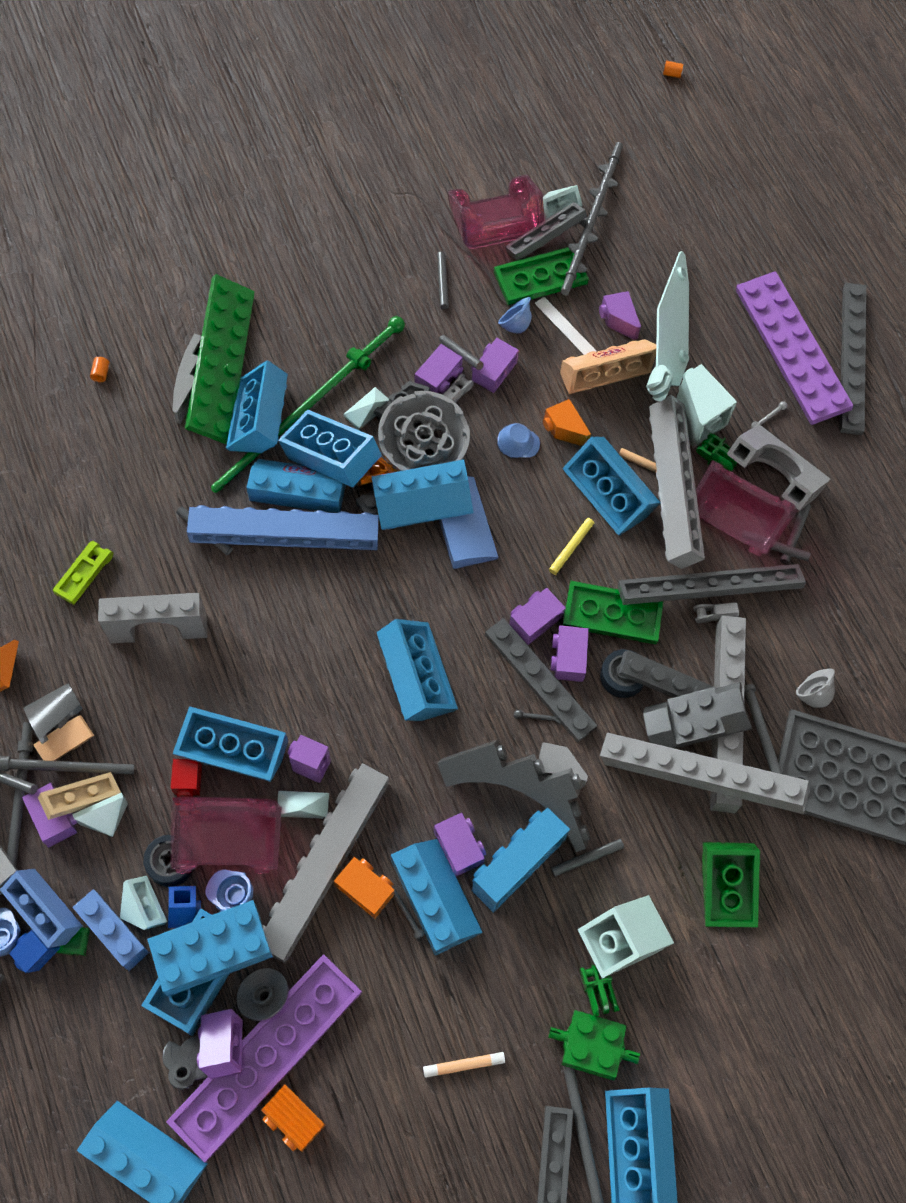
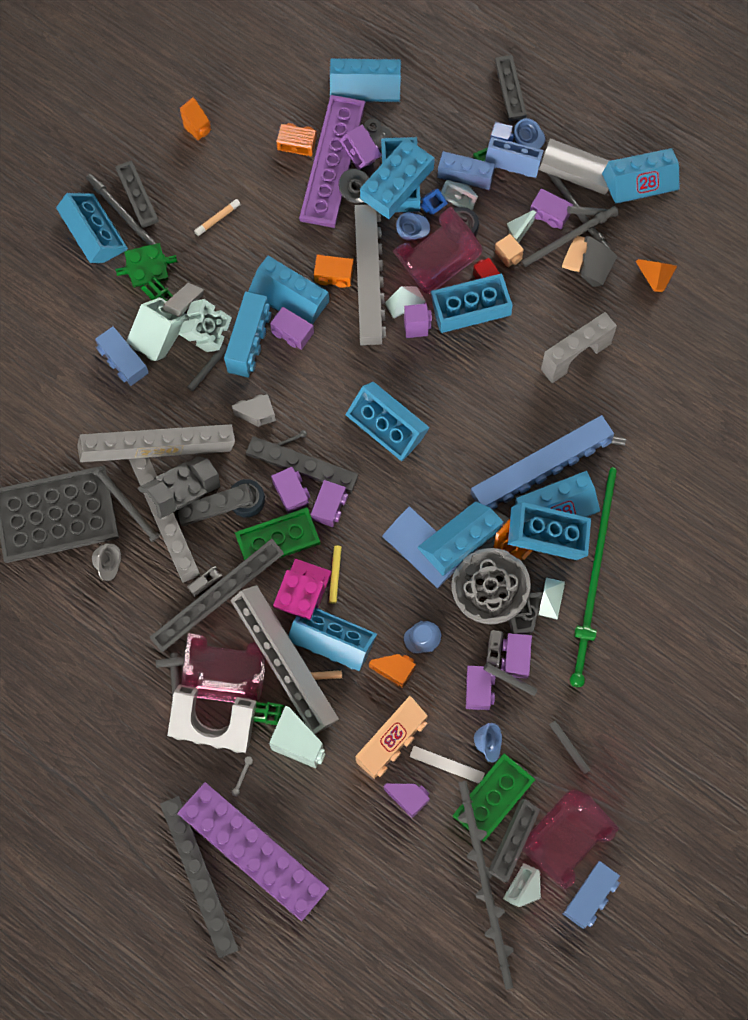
camera: 155 degrees right, 5 degrees up
tan plate [38,772,121,820] -> none
lime plate [53,541,114,605] -> none
light grey slope [173,333,201,424] -> none
green plate [185,274,255,444] -> none
dark azure slope [226,360,288,453] -> none
dark grey arch [437,739,590,852] -> none
light aqua wing [646,251,689,401] -> none
green slope [702,842,760,927] -> none
none -> medium blue brick [95,326,148,386]
none -> light grey tile [163,283,204,317]
none -> light aqua brick [179,299,232,352]
none -> dark pink bracket [273,559,331,620]
none -> light nougat brick [495,234,524,267]
none -> medium blue brick [563,861,620,929]

